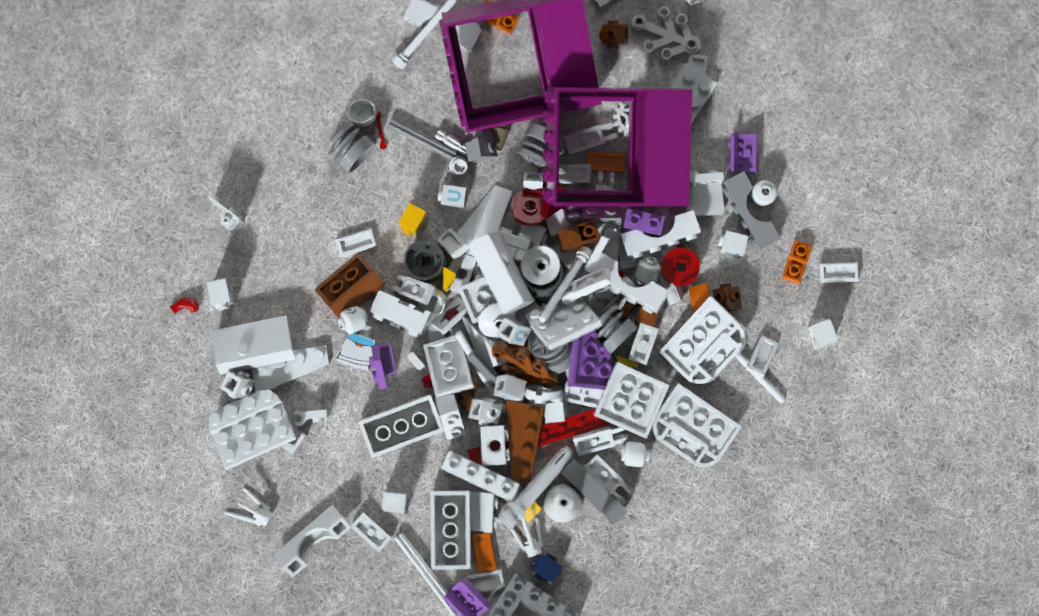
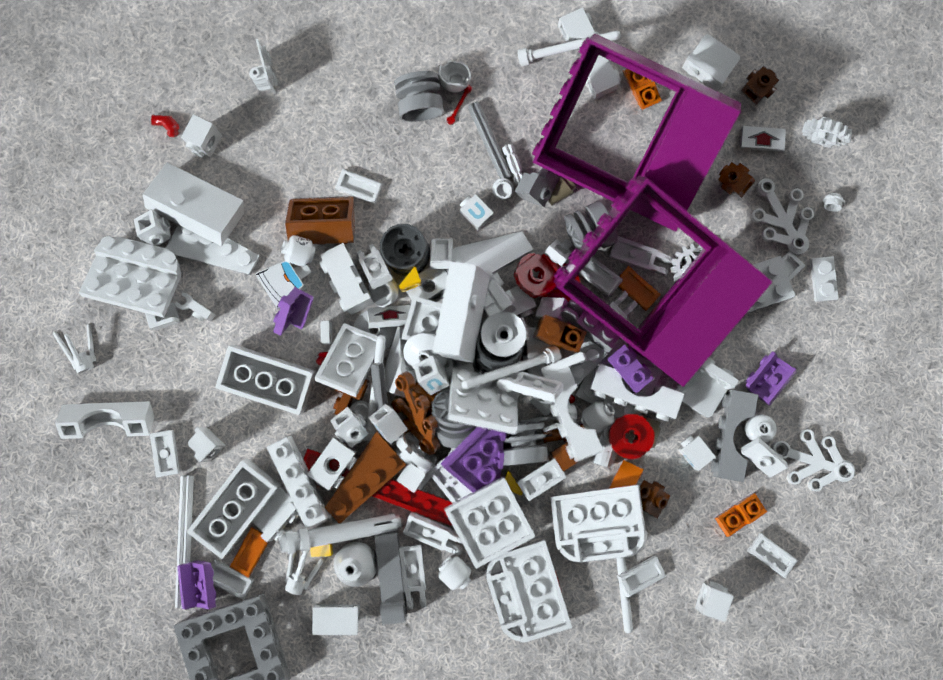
camera: 40 degrees right, 0 degrees up
yellow brick [398,203,428,237] -> none
white brick [435,393,466,440] -> none
dark blue brick [531,553,562,583] -> none
none -> white panel [312,604,360,635]
none -> white plate [741,437,788,478]
none -> white plant [771,429,855,492]
none -> white plate [810,256,839,302]

